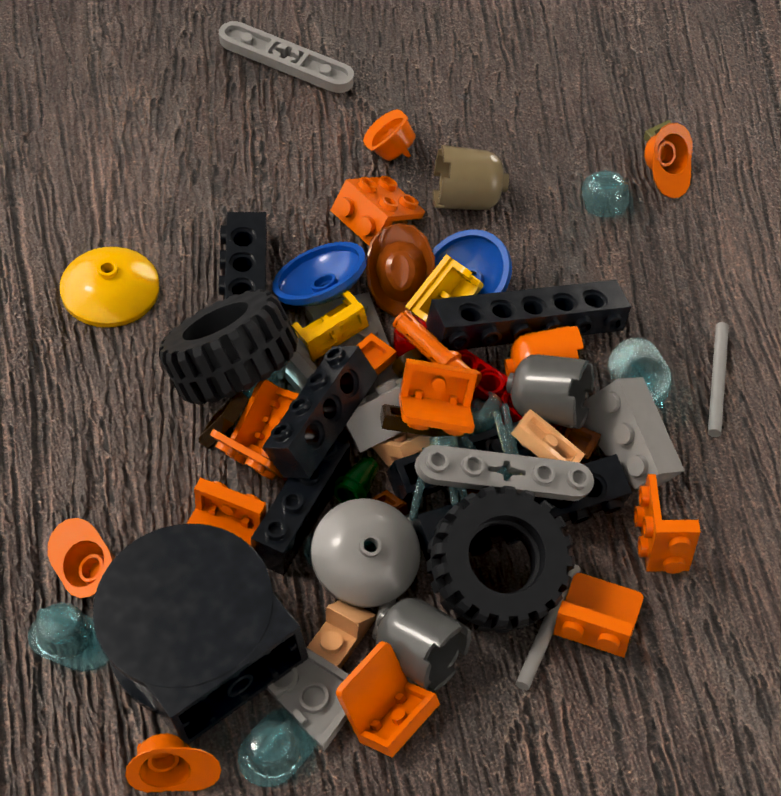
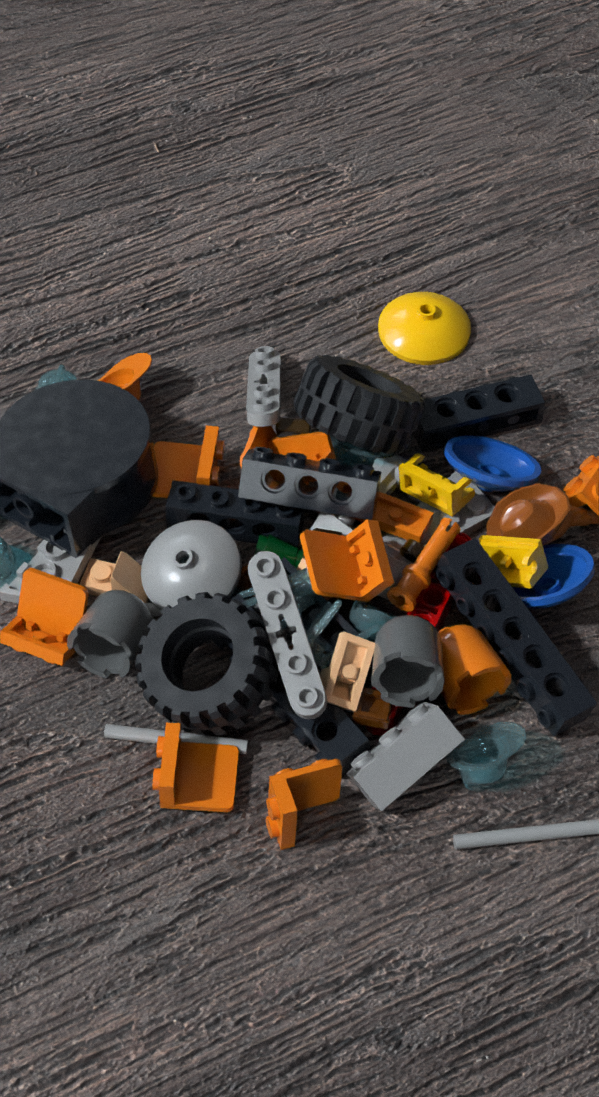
camera: 75 degrees right, 0 degrees up
none -> light grey piece [246,346,281,427]

